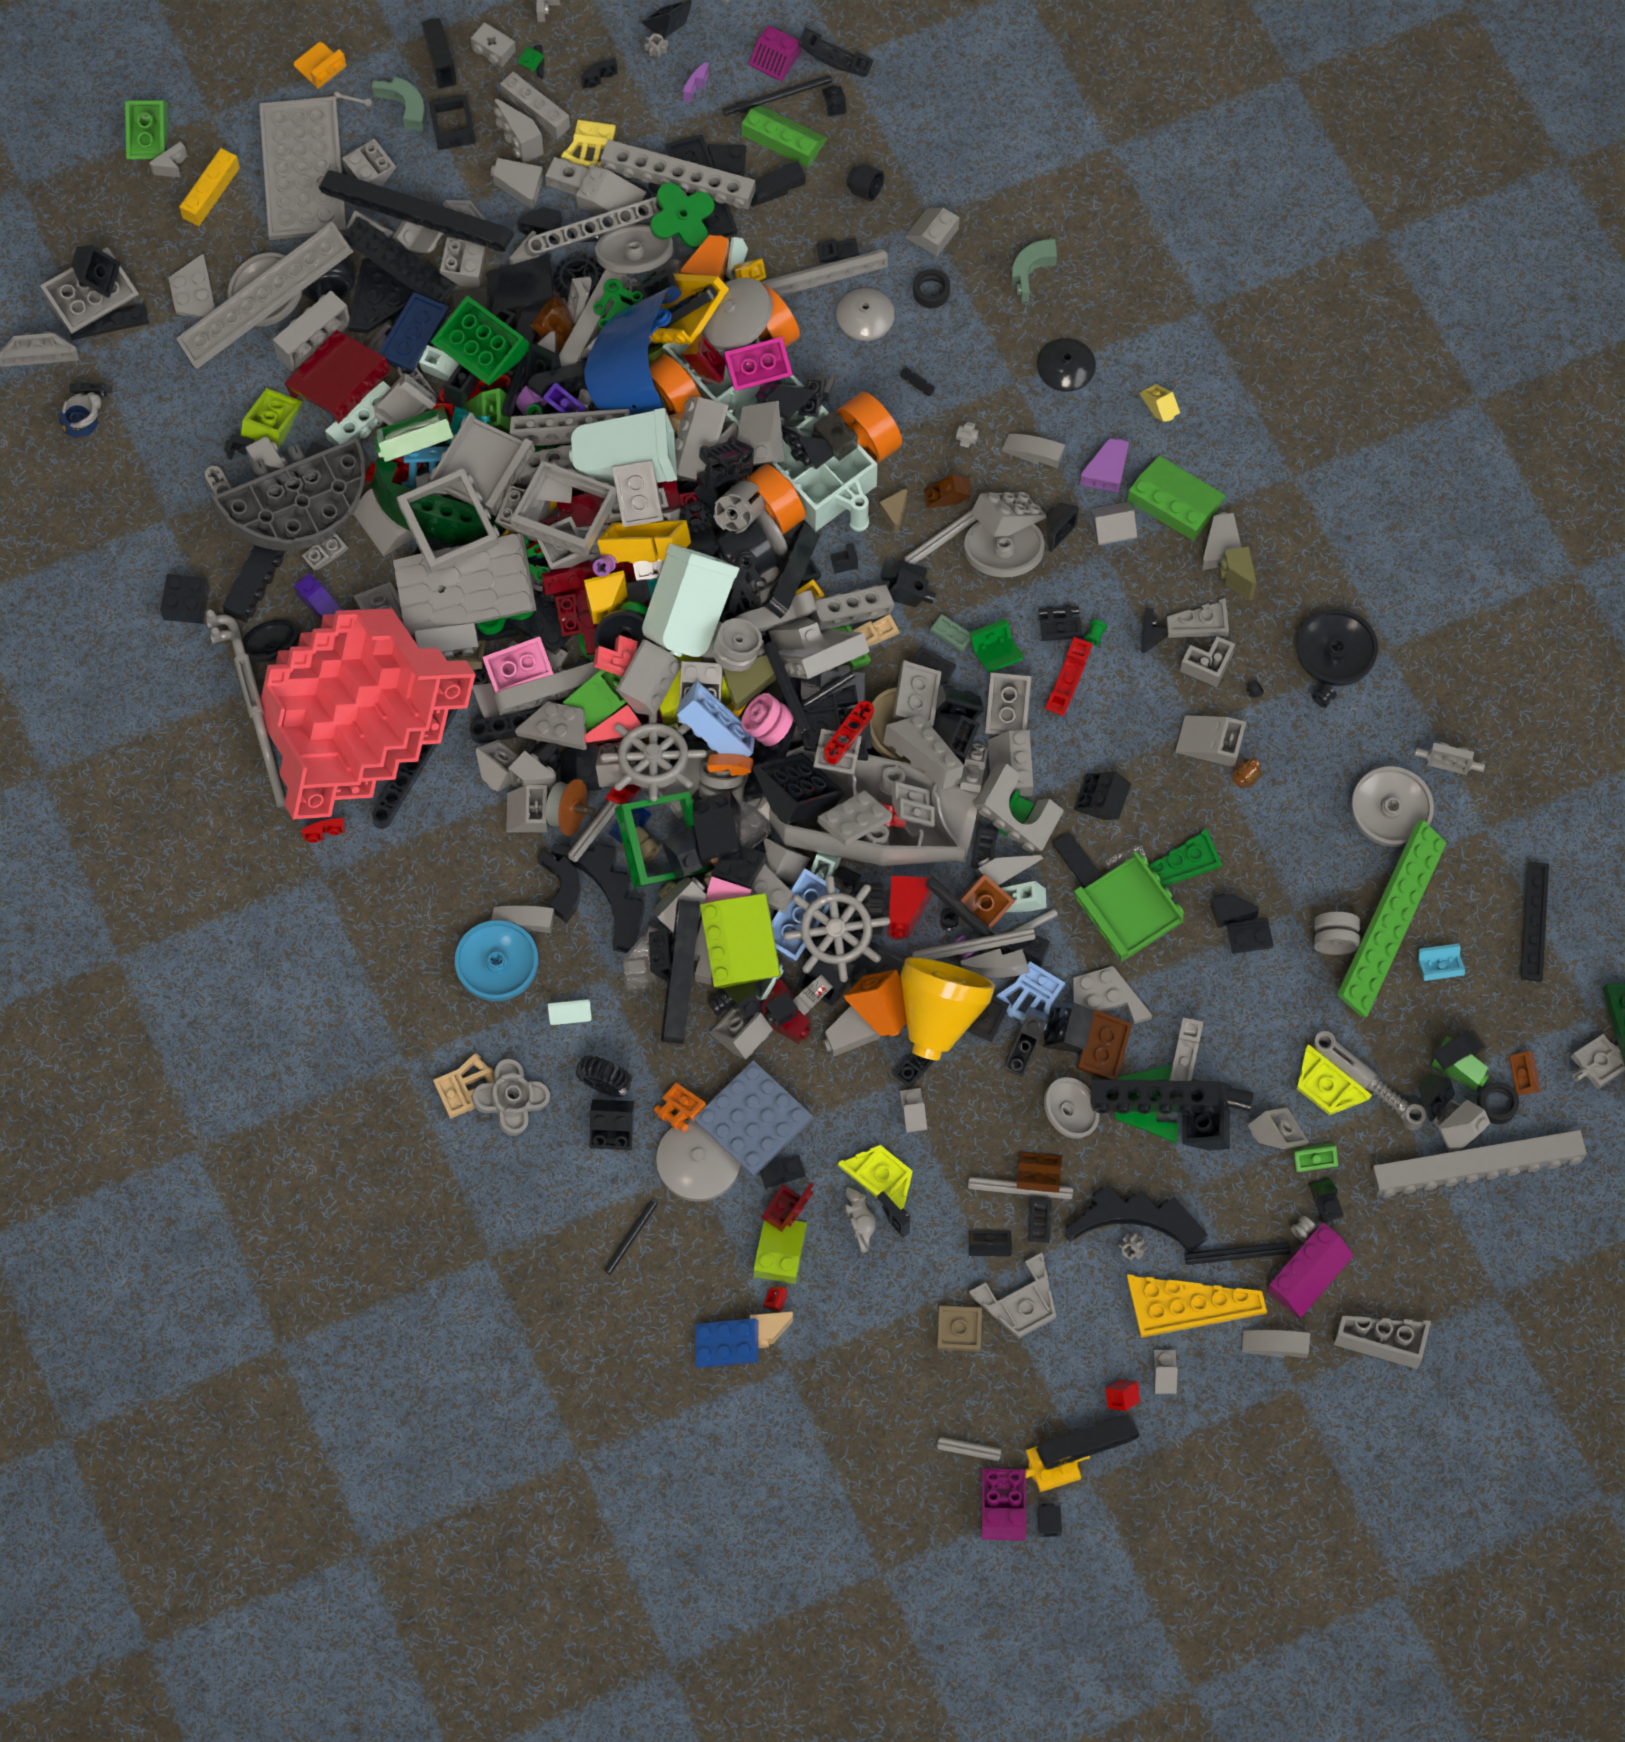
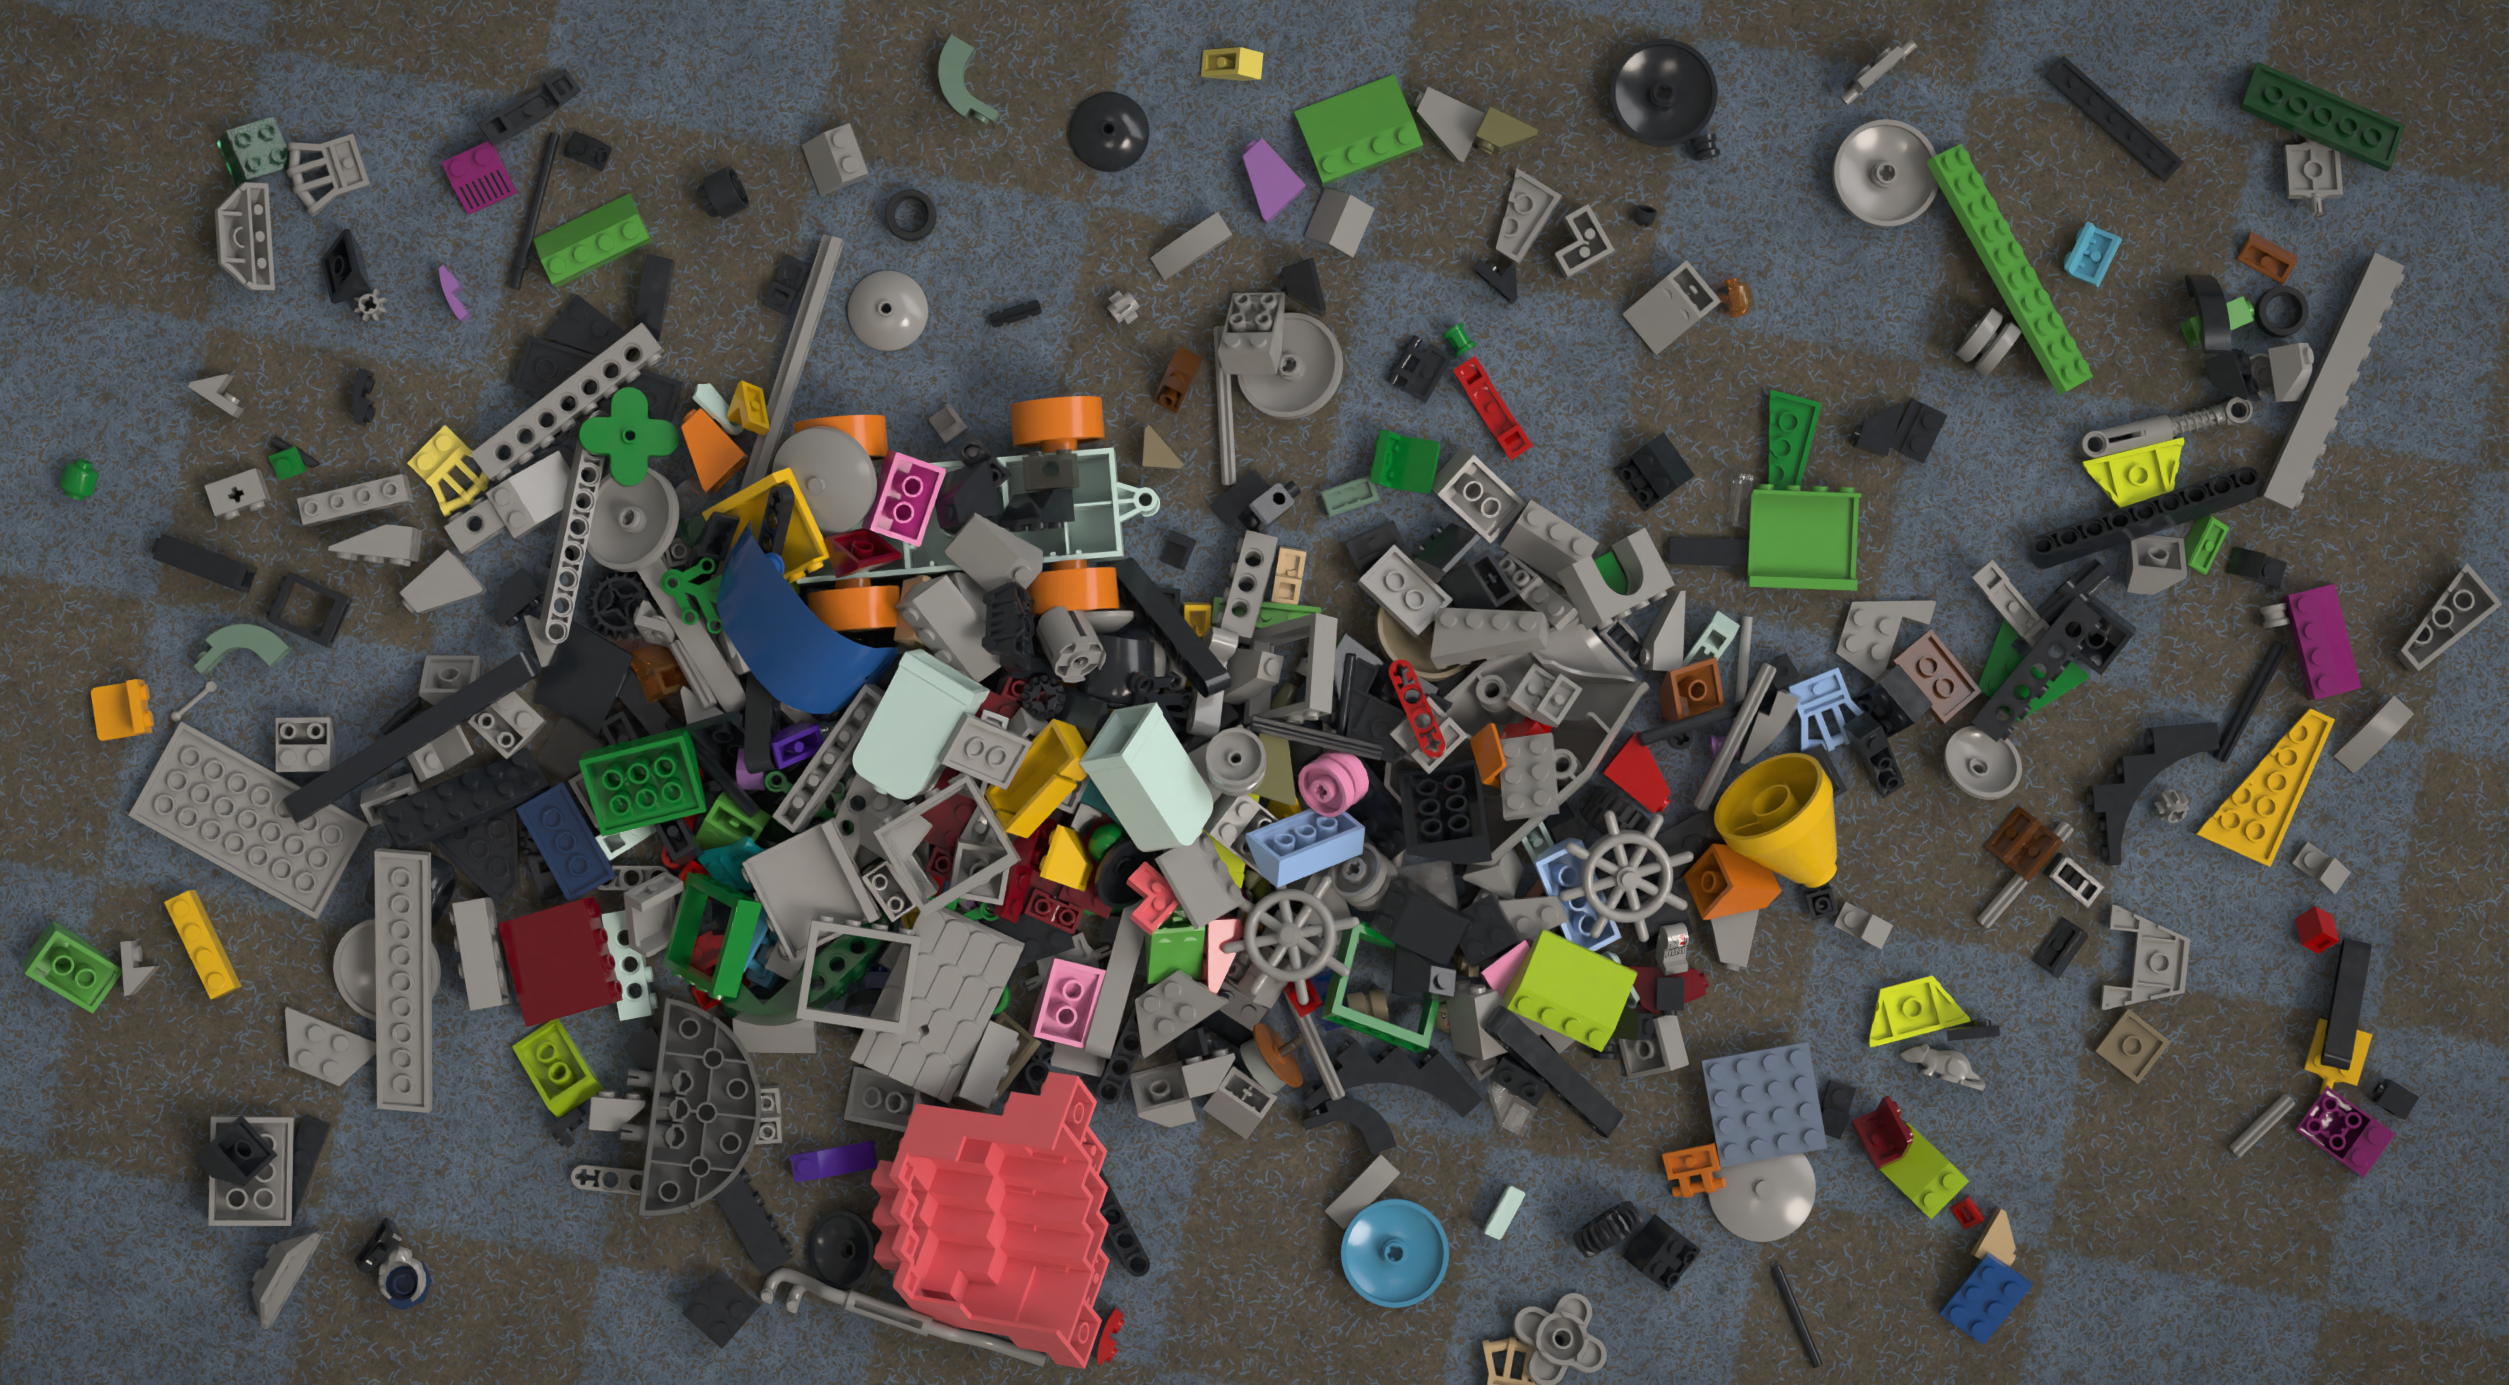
camera: 55 degrees left, 20 degrees up
medium lavender bush [593,554,616,577] -> none
orange slope [707,753,753,776] -> none
none -> light grey axle [669,639,717,710]
none -> orange panel [1470,723,1506,789]
none -> black beam [2031,467,2260,569]

